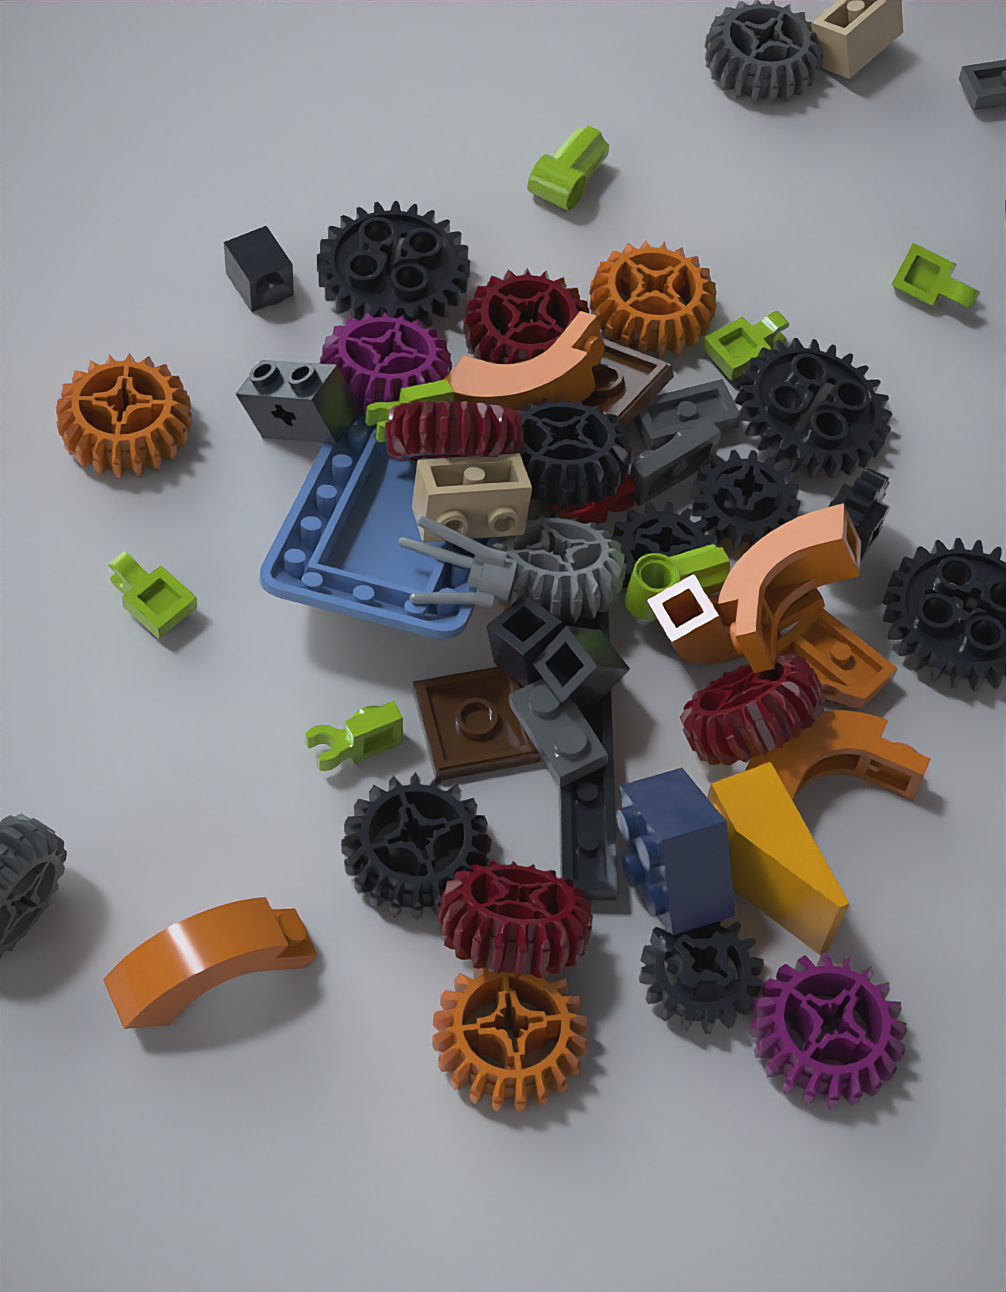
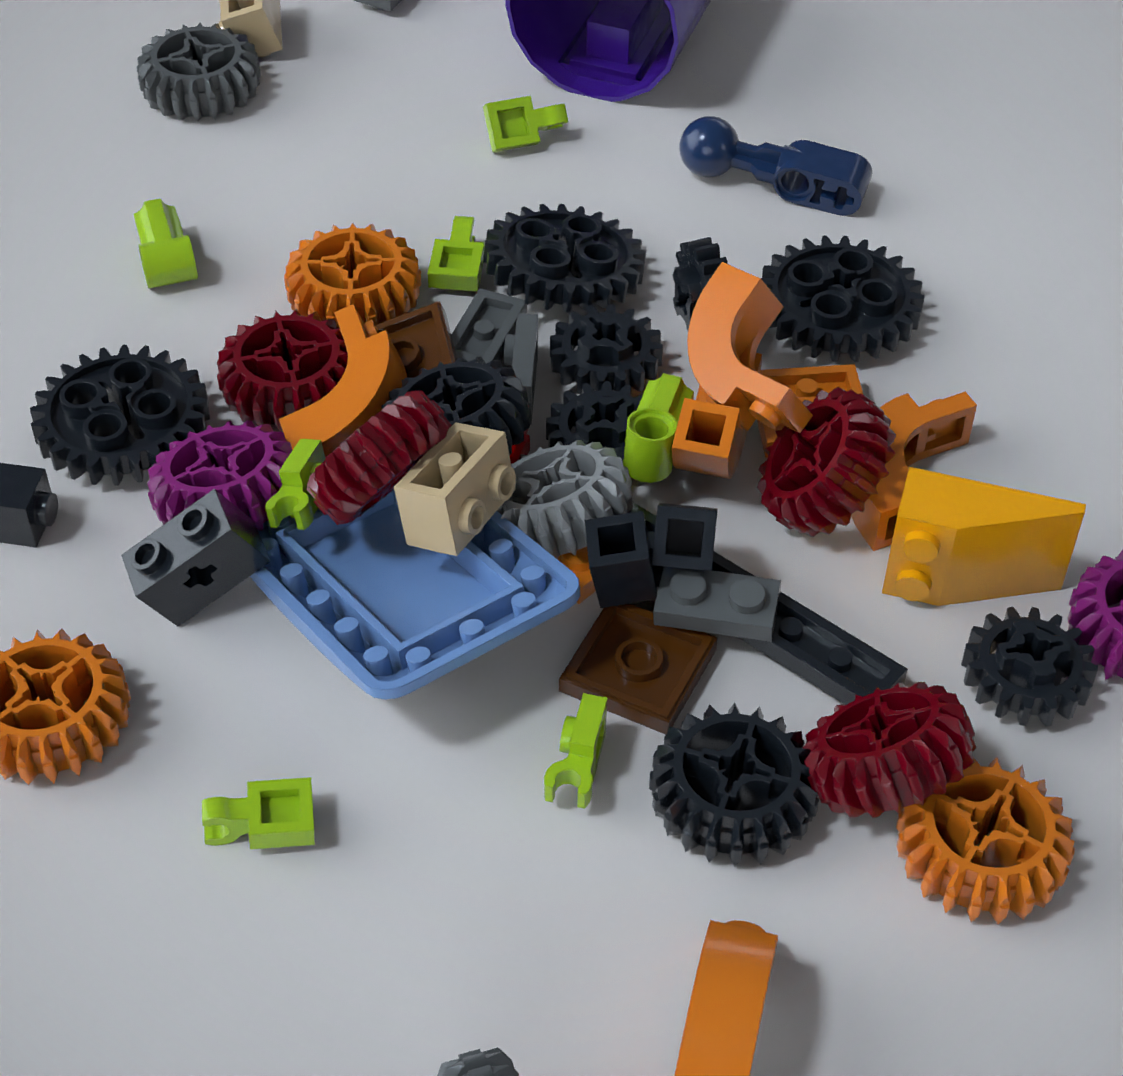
camera: 45 degrees left, 10 degrees down
light grey plant [398,516,517,609] -> none
dark blue brick [616,767,736,935] -> none

